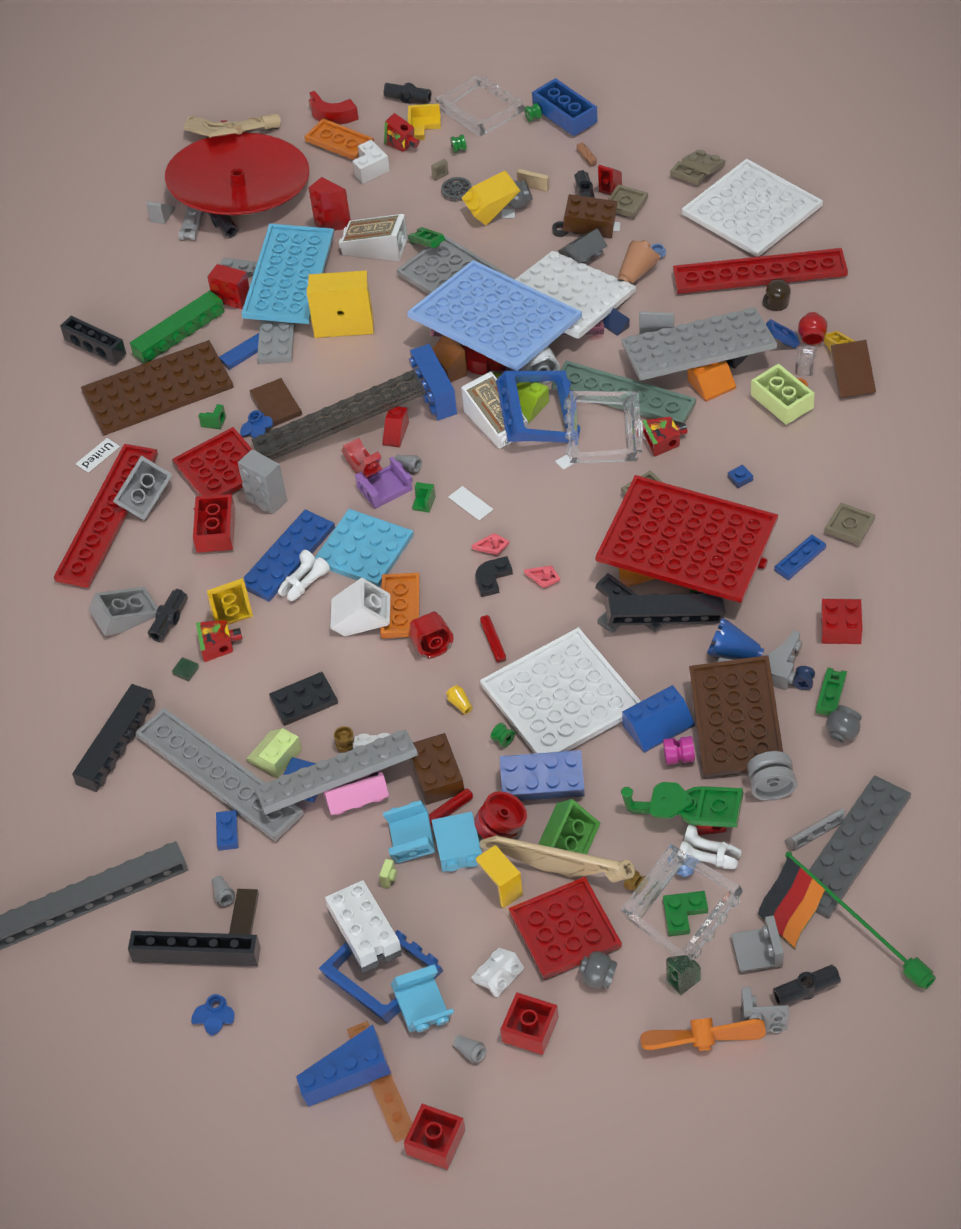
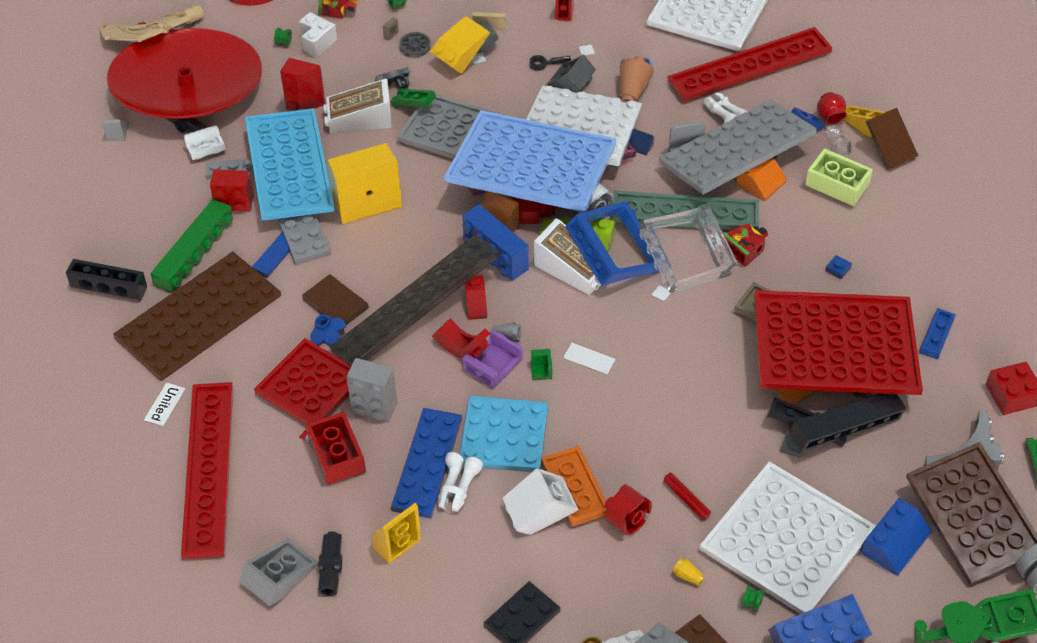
camera: 25 degrees left, 0 degrees up
light grey slope [113,456,173,521] -> none
clear green tile [172,657,199,681] -> none
light grey plate [179,207,204,240] -> none
red torso [196,620,243,662] -> none
green panel [198,404,226,430] -> none
orange plate [304,119,374,160] -> none
coral piece [472,533,509,555] -> none
black plate [475,556,513,597] -> none
coral piece [524,565,560,588] -> none
reddish brown brick [563,194,618,238] -> none
black piece [574,170,595,198] -> none
dark tan plate [608,184,648,218] -> none
dark pink wheel [663,736,695,765] -> none
blue cone [707,618,764,660] -> none
dark brown helmet [762,280,791,311] -> none
dark blue wheel [793,666,815,690] -> none
dark tan plate [824,502,875,545] -> none
none -> white bracket [184,126,226,160]
none -> green wheel [274,28,292,46]
none -> black hinge [375,67,410,89]
none -> white piece [703,92,747,124]

